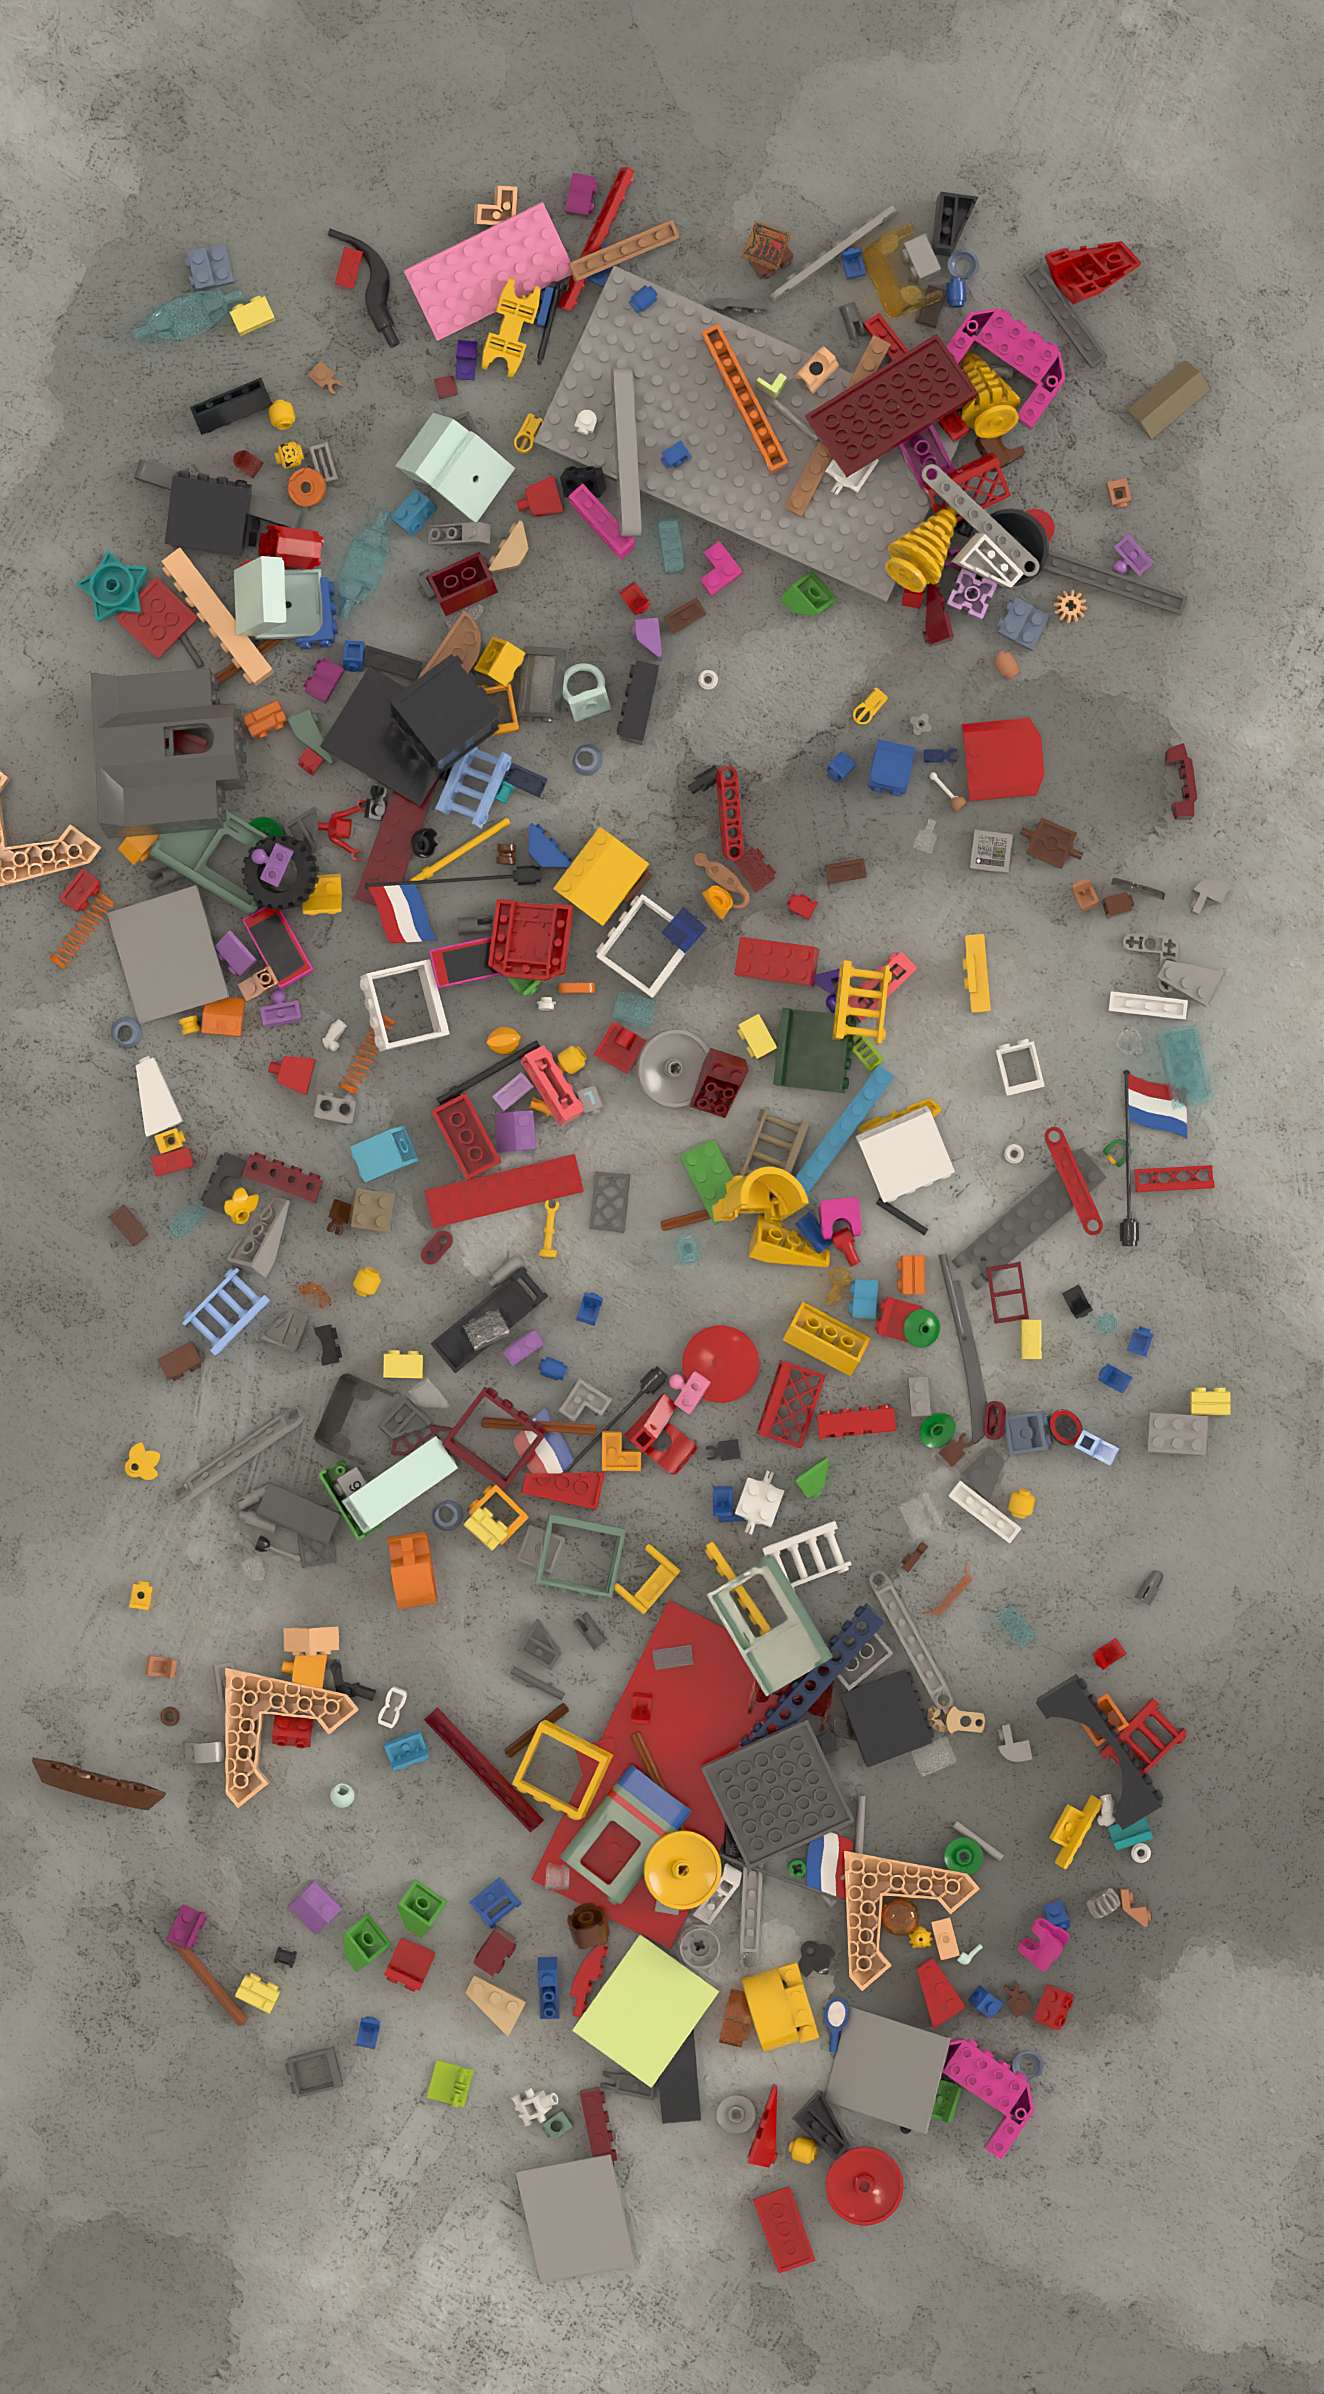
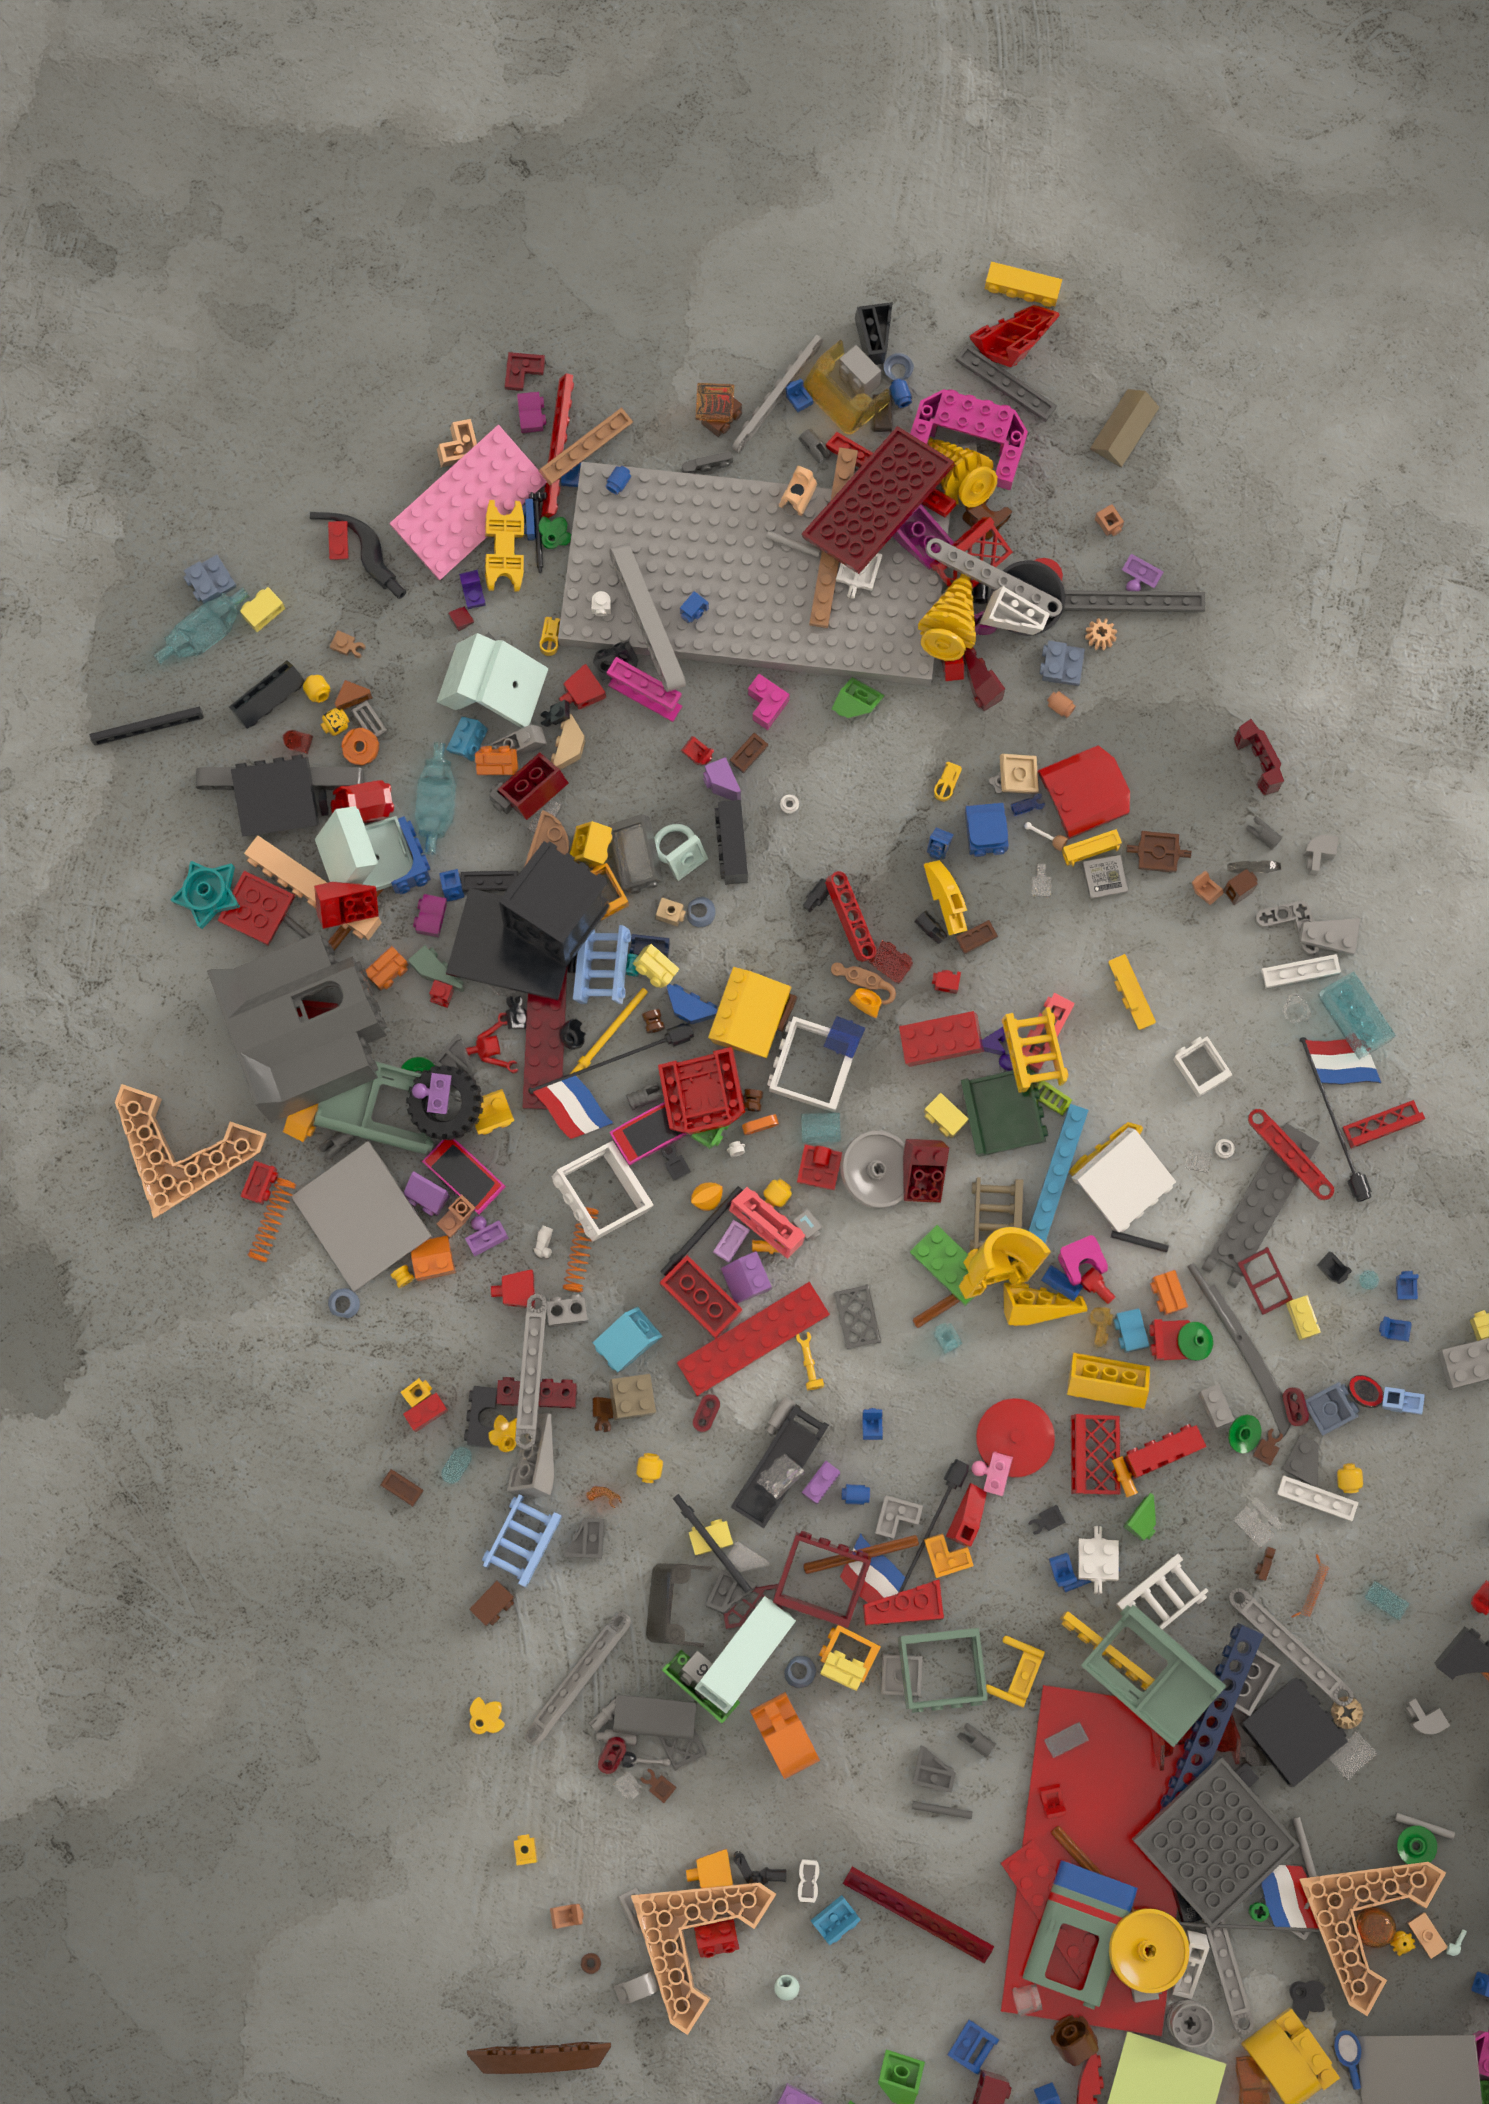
camera: 15 degrees left, 10 degrees down
white slope [136,1056,184,1138] -> none
light nougat brick [283,1626,339,1656] -> none
black brick [314,1324,342,1366] -> none
reddish brown axle [504,1703,569,1757] -> none
yellow window [512,1720,613,1820] -> none
red piece [645,1423,697,1475] -> none
clear light blue beam [658,516,685,574] -> none
orange brick [701,324,789,474] -> none
yellowish green panel [756,373,787,399] -> none
red wedge [916,1956,966,2029] -> none
lavender brick [946,568,998,621] -> none
tan piece [946,1705,985,1734] -> none
green piece [1103,1139,1131,1167] -> none
none -> black tile [89,706,204,746]
none -> red slope [314,882,379,929]
none -> dark orange slope [334,680,373,710]
none -> orange brick [475,746,518,775]
none -> dark red plate [505,352,545,391]
none -> light grey plate [515,1294,547,1450]
none -> green plate [538,516,572,549]
none -> black plate [540,700,570,727]
none -> dark red plate [598,1737,626,1774]
none -> light yellow brick [633,944,679,988]
none -> reddish brown plate [640,1768,677,1803]
none -> tan brick [656,898,686,927]
none -> black plate [661,1144,691,1181]
none -> black bar [672,1494,752,1593]
none -> reddish brown wheel [744,1089,763,1112]
none -> black hinge [914,910,948,944]
none -> yellow slope [923,860,968,935]
none -> yellow brick [985,262,1062,307]
none -> tan tile [1000,754,1039,794]
none -> yellow container [1062,829,1122,867]
none -> light orange pin [1111,1456,1138,1498]
none -> dark grey hinge [1246,816,1283,850]

